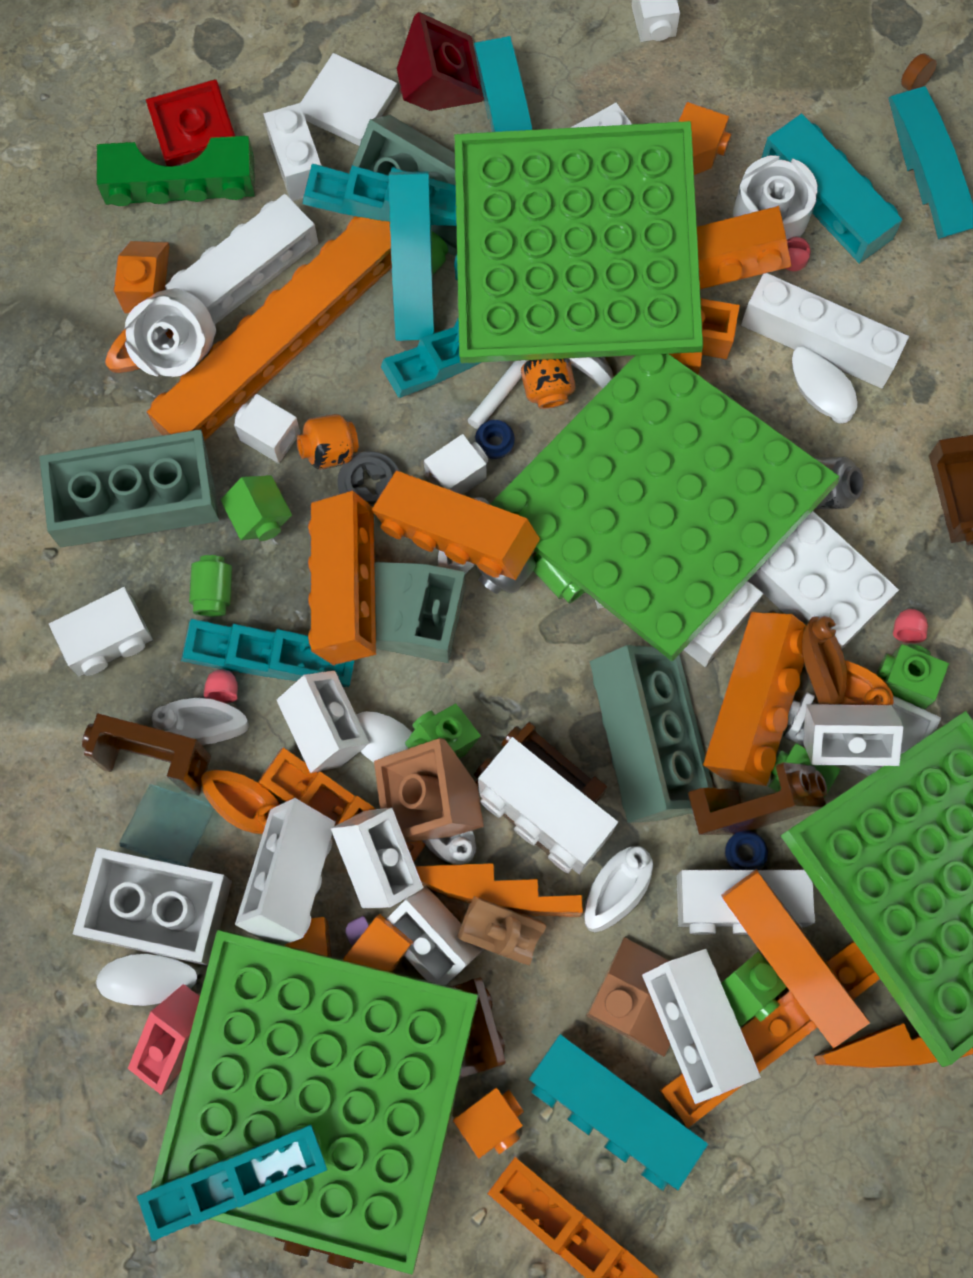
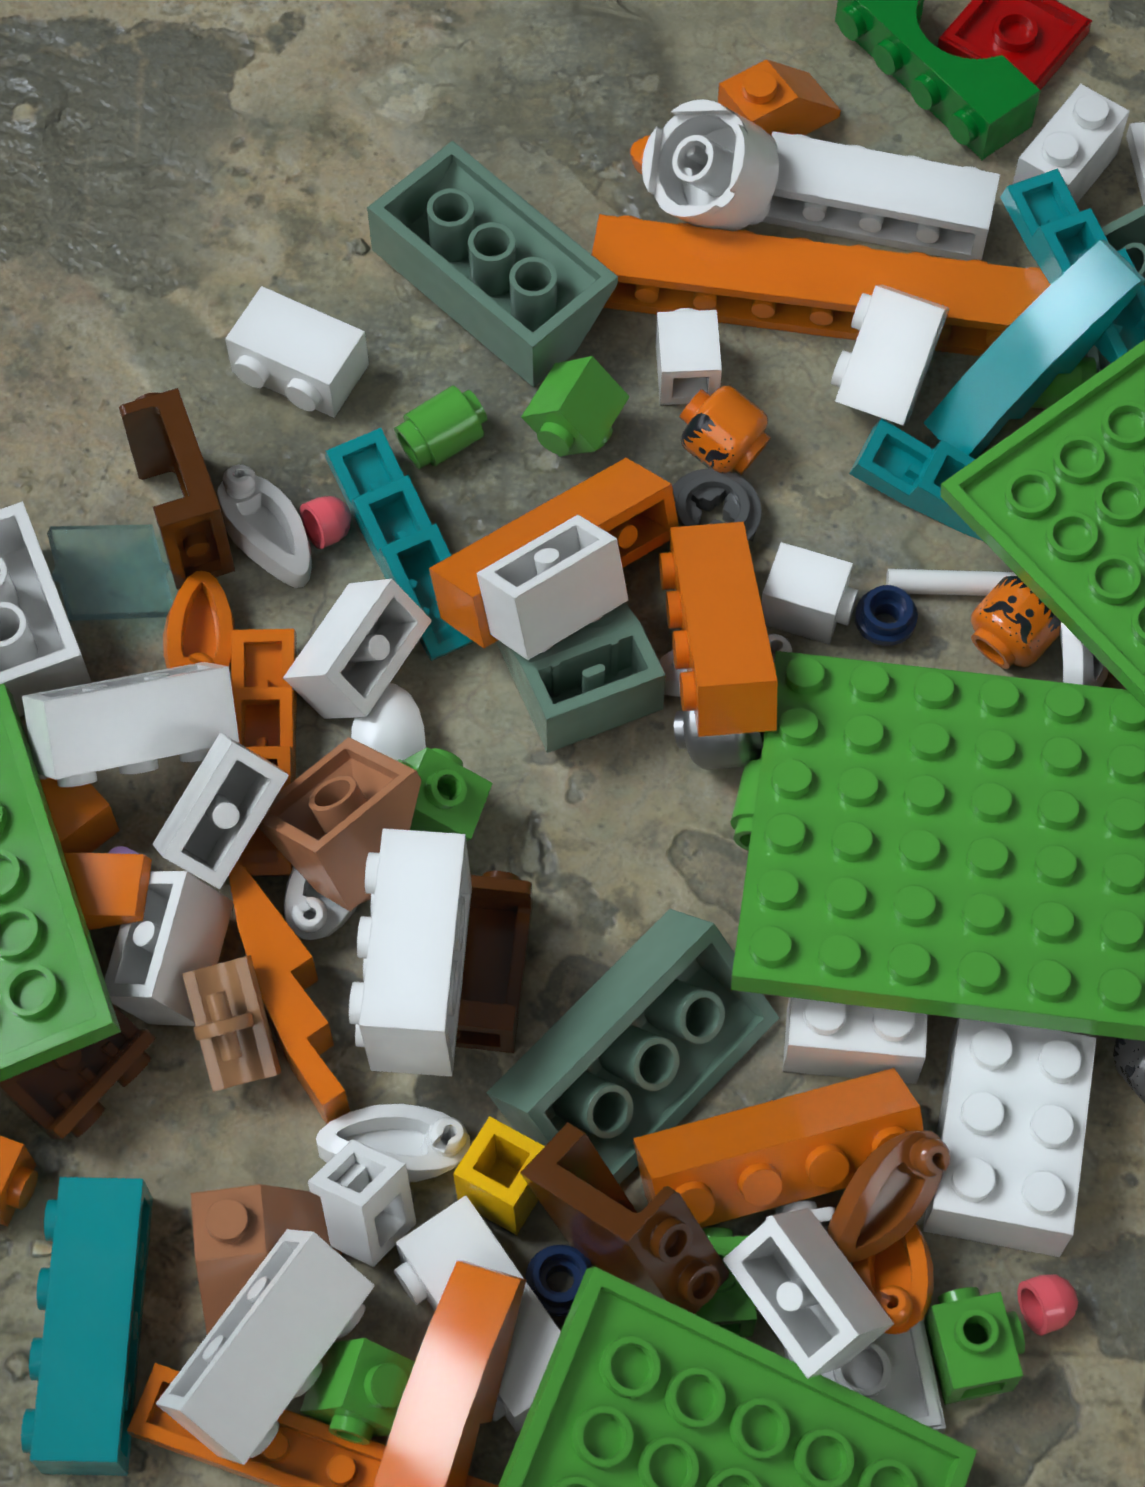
camera: 55 degrees right, 10 degrees down
none -> white brick [308,1139,416,1267]
none -> yellow brick [453,1116,545,1235]
none -> white brick [476,515,628,660]
none -> white brick [831,285,950,425]

